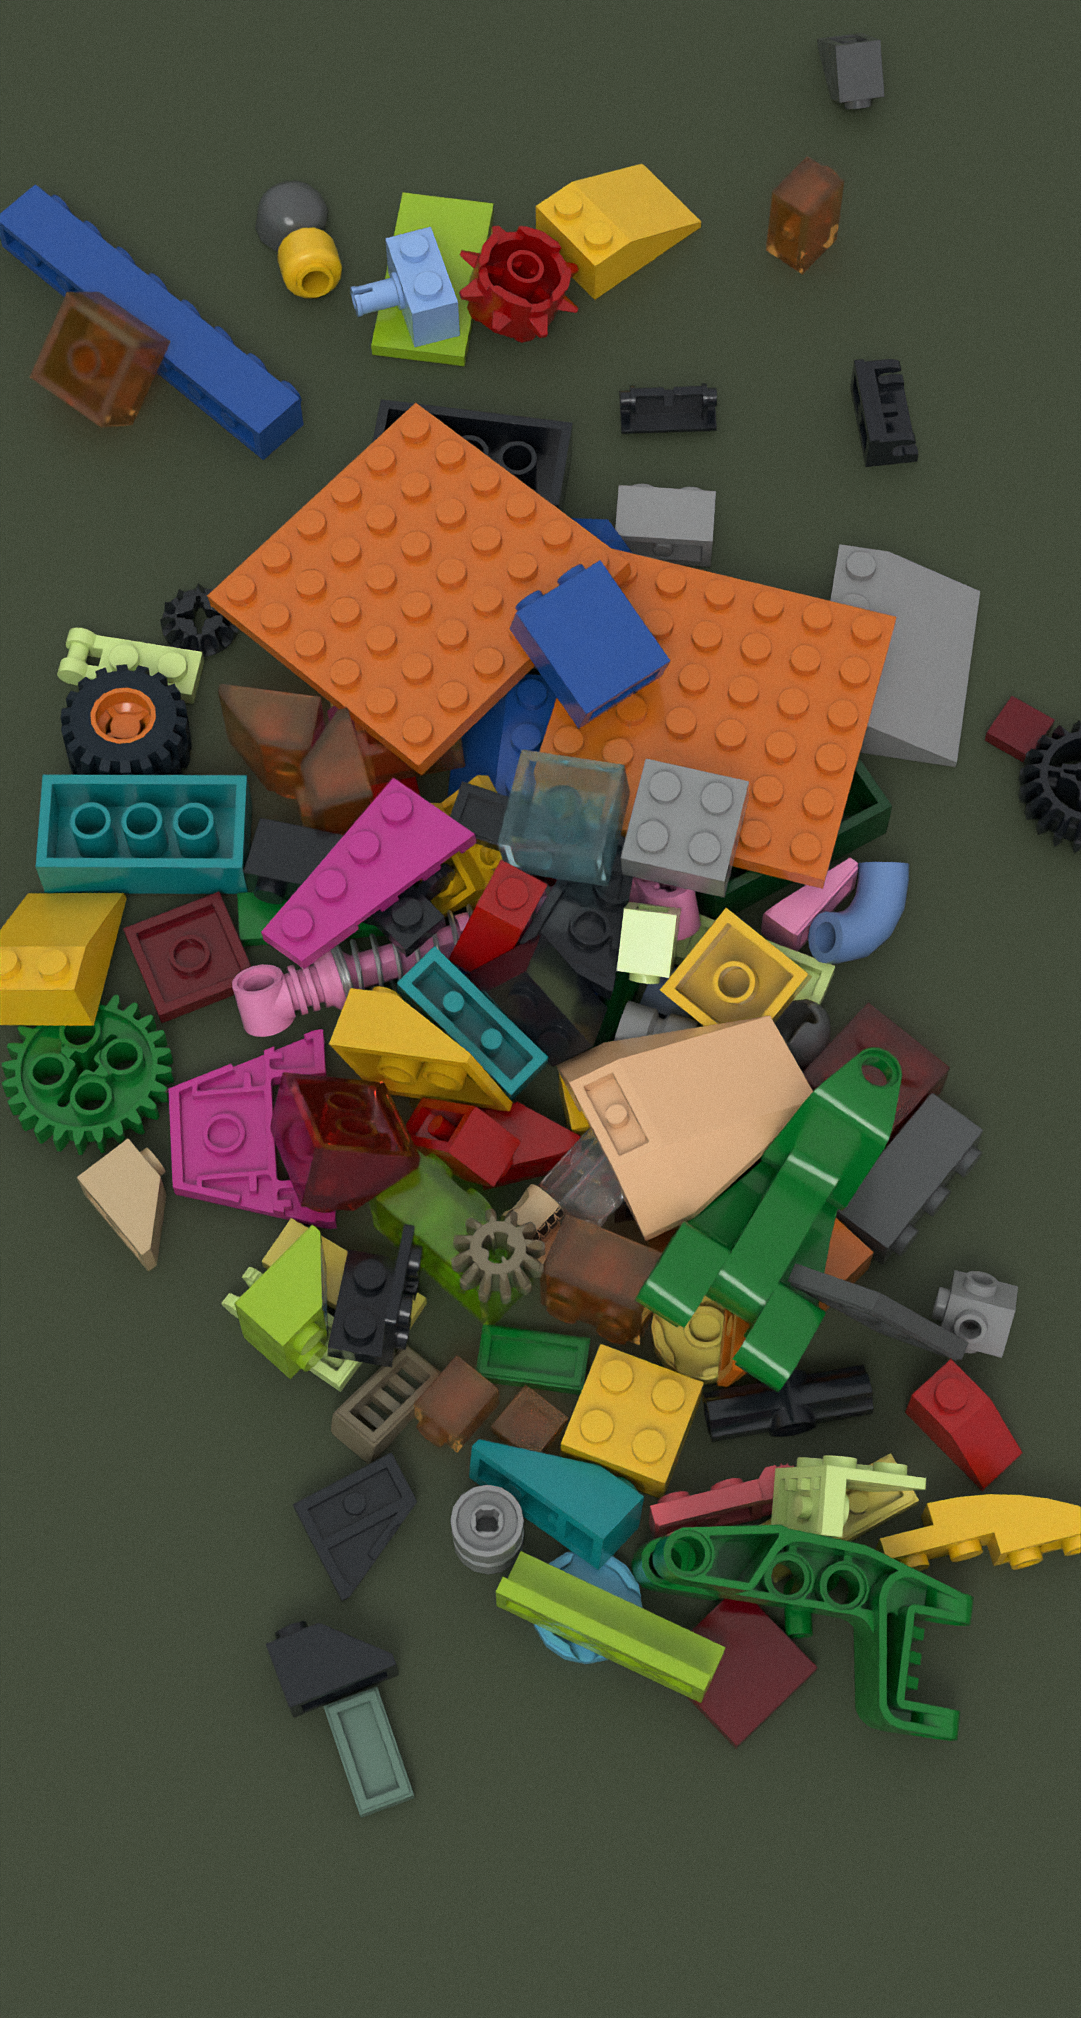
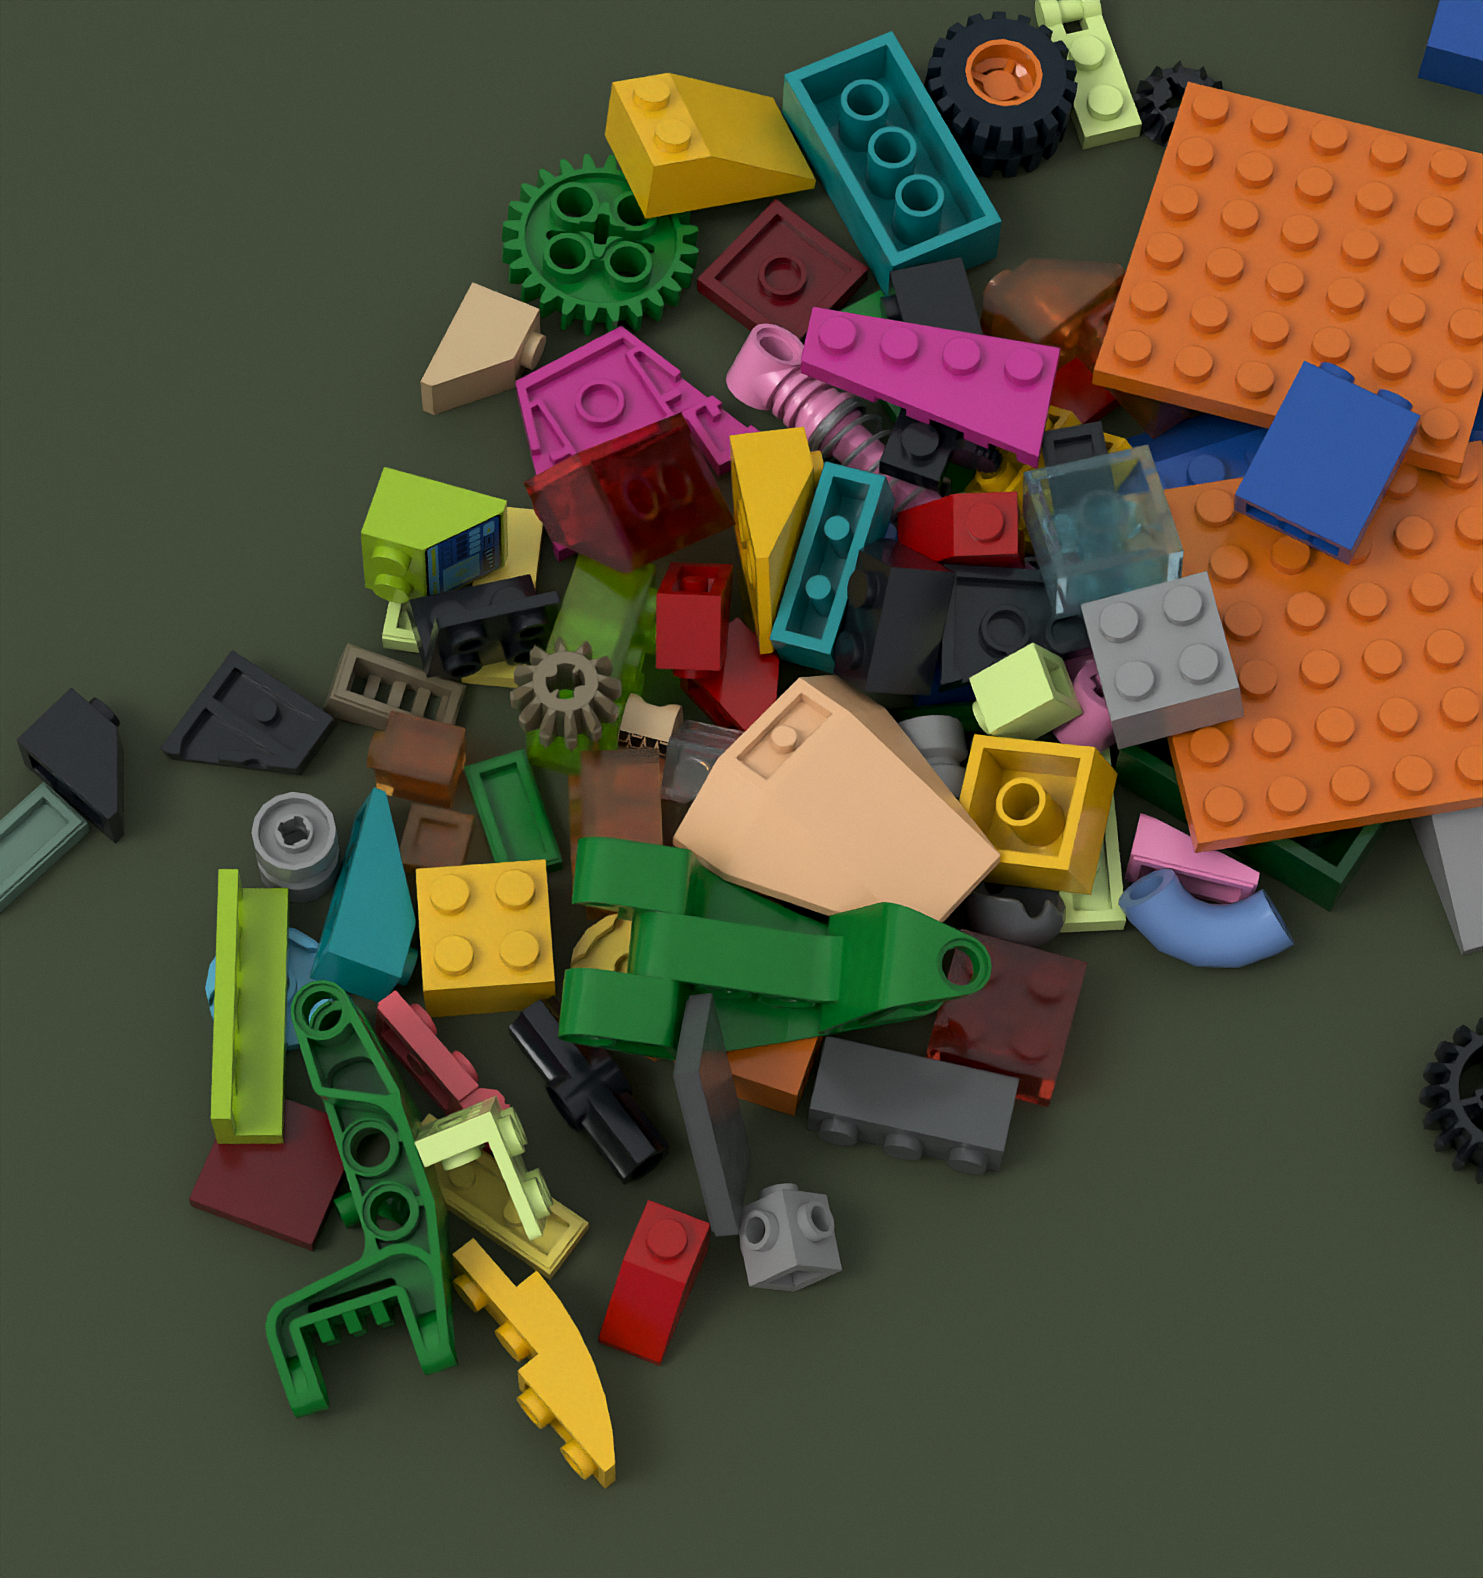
camera: 60 degrees right, 0 degrees up
clear orange slope [218,684,328,799] -> none

